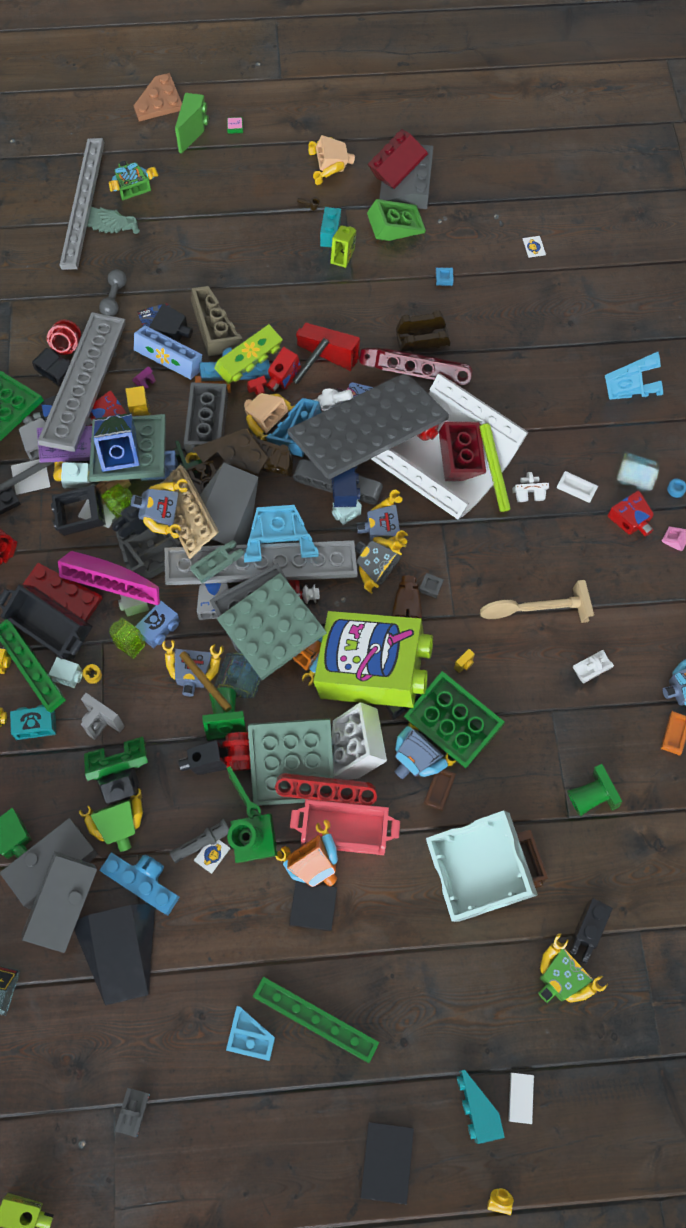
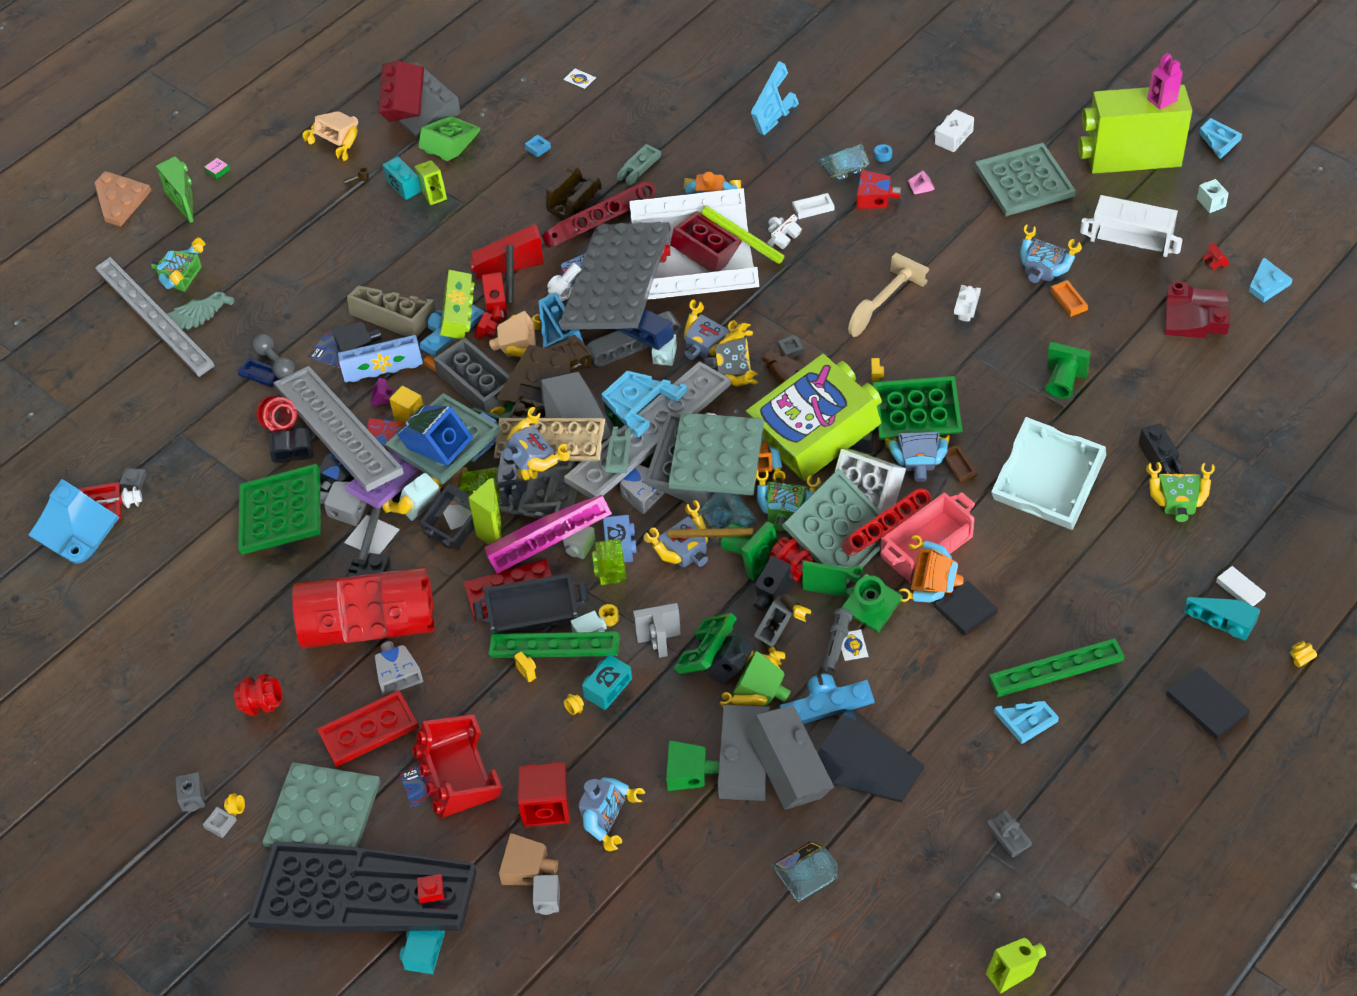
camera: 40 degrees left, 15 degrees down
none -> clear blue tile [238,358,279,387]
none -> lime slope [468,478,502,545]
none -> sand green hinge [616,144,661,186]
none -> torso [683,172,741,195]
none -> torso [754,594,811,665]
none -> torso [756,470,821,531]

